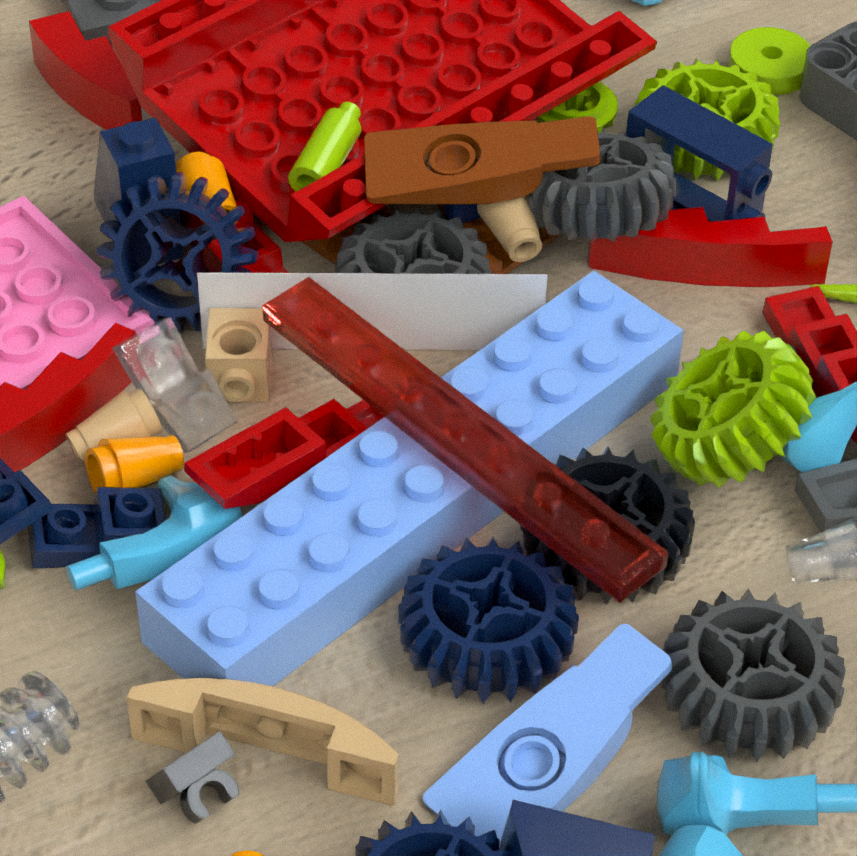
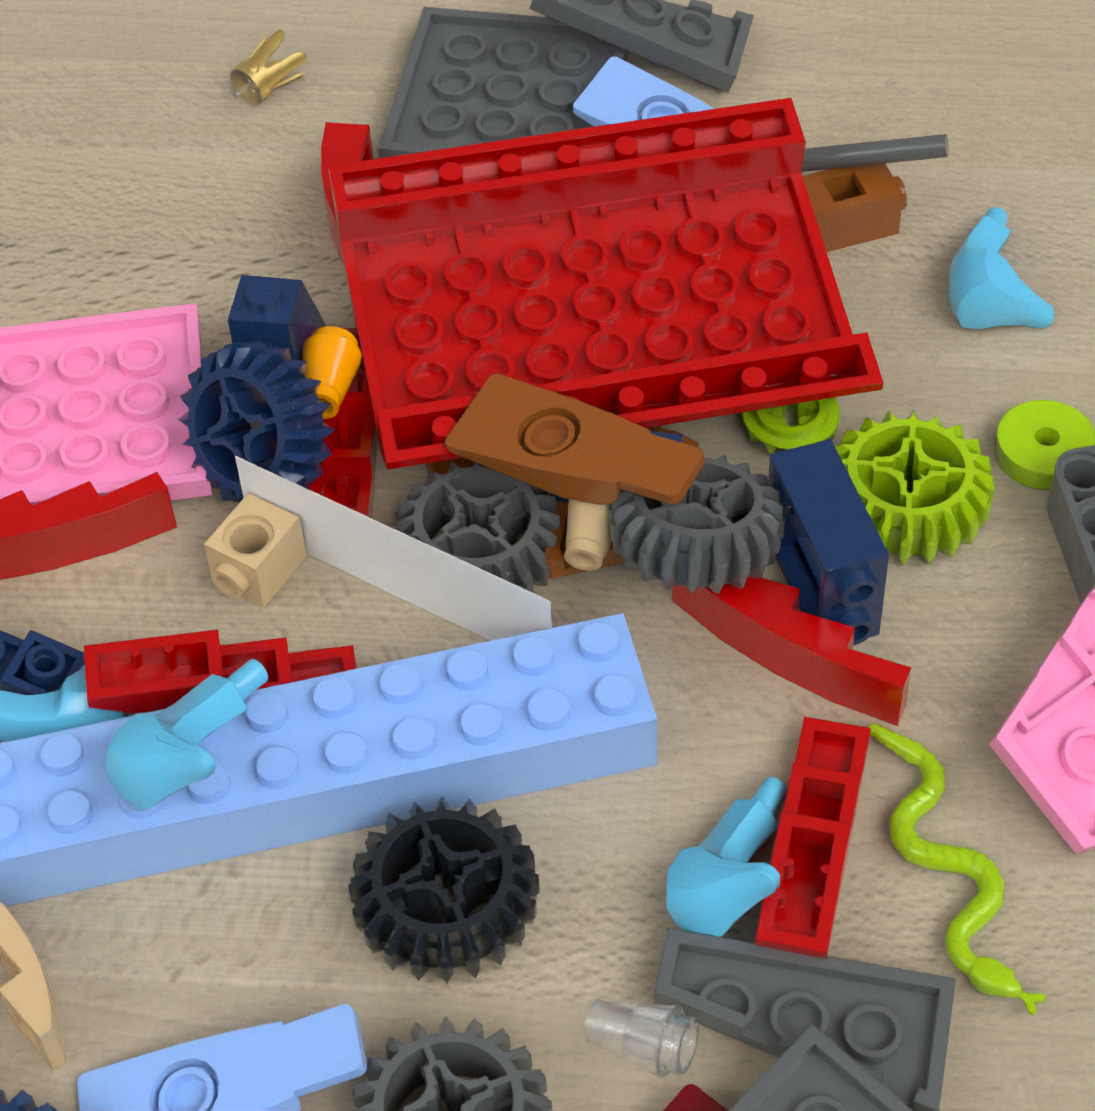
camera: 35 degrees right, 5 degrees up
tan cone [65,389,163,467] -> none
light orange cone [85,435,184,494] -> none
clear slope [112,317,237,453] -> none
clear red tile [262,277,668,603] -> none
lime cylinder [288,102,362,192] -> none
dark blue gear [398,536,579,704] -> none
lime gear [649,330,816,488] -> none
none -> medium azure animal [105,659,268,812]

